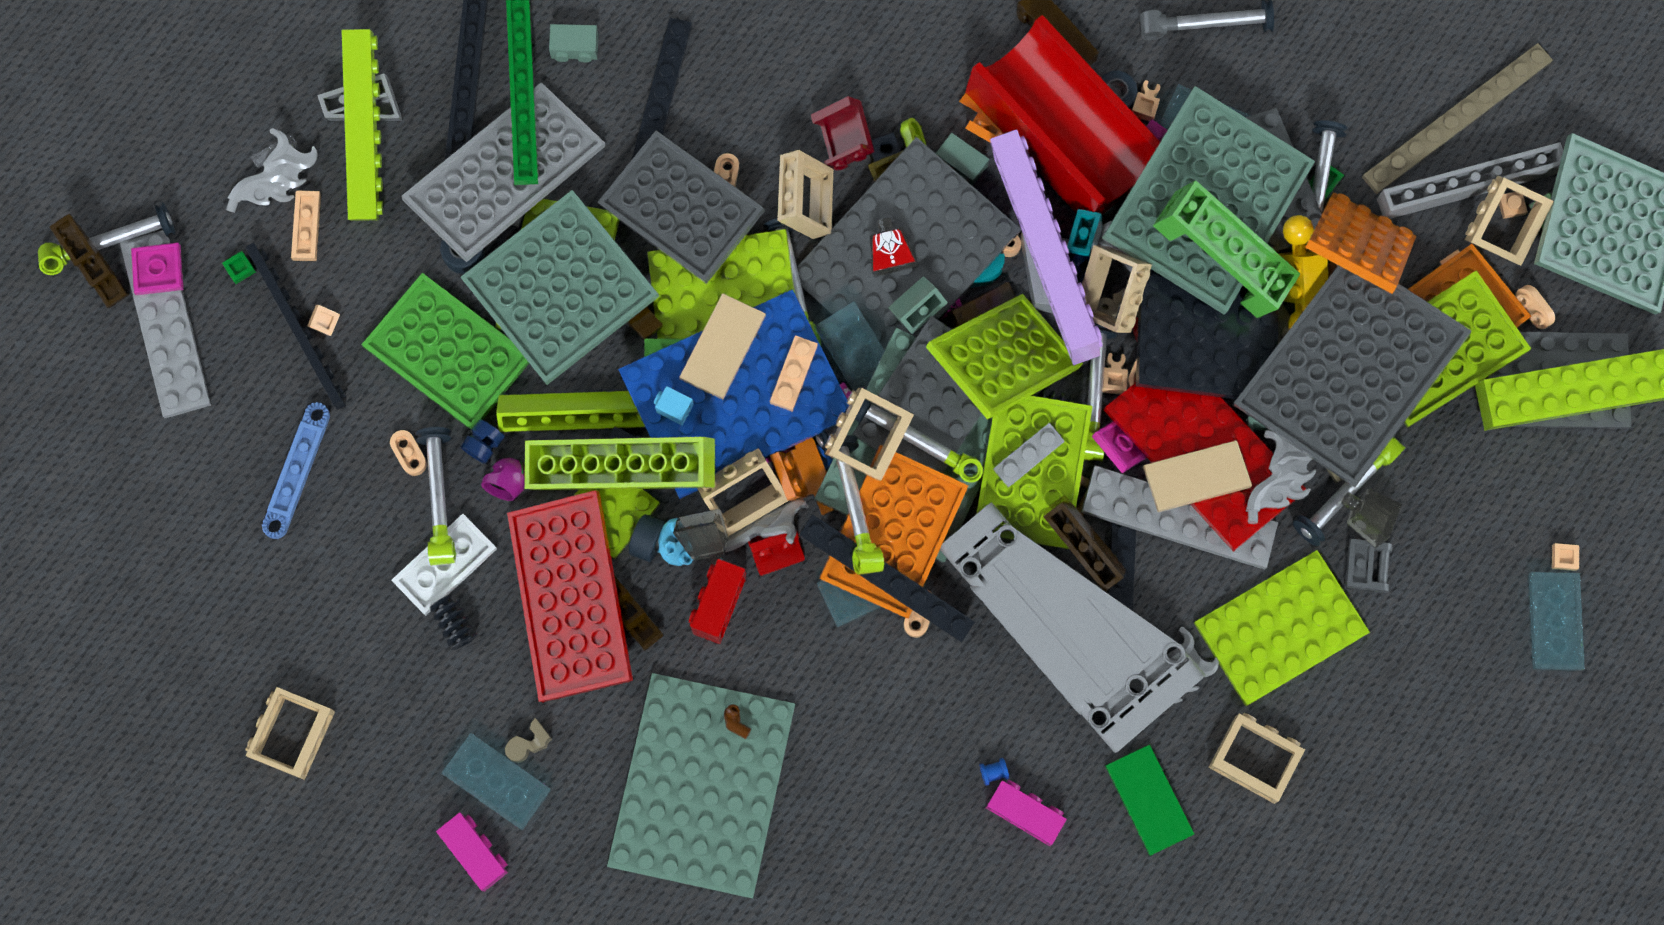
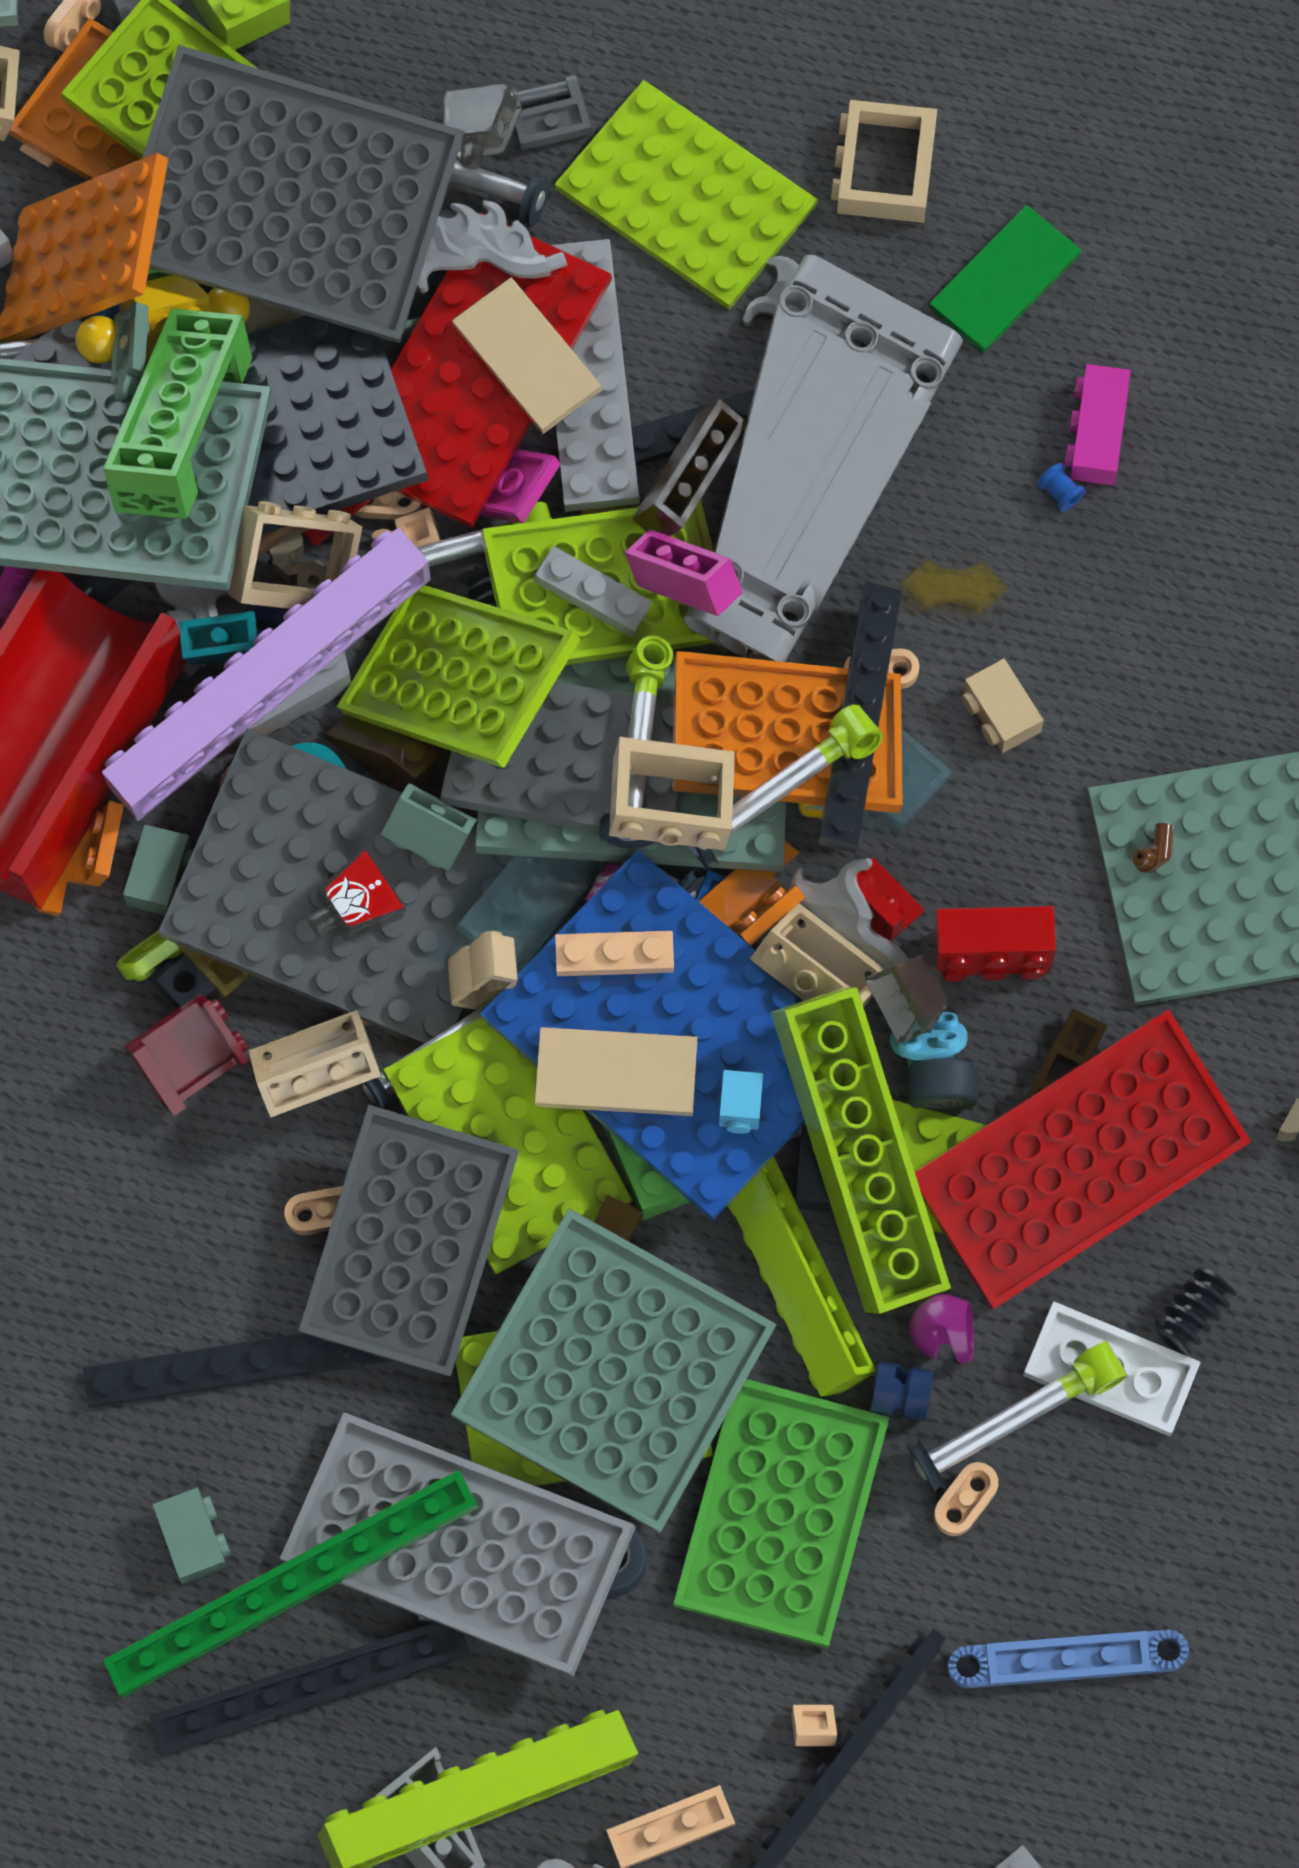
camera: 110 degrees left, 5 degrees down
none -> sand green plate [111,302,150,402]
none -> tan brick [448,931,518,1010]
none -> dark pink brick [625,529,743,616]
none -> clear yellow tile [901,559,1008,614]
none -> tan brick [962,658,1044,753]

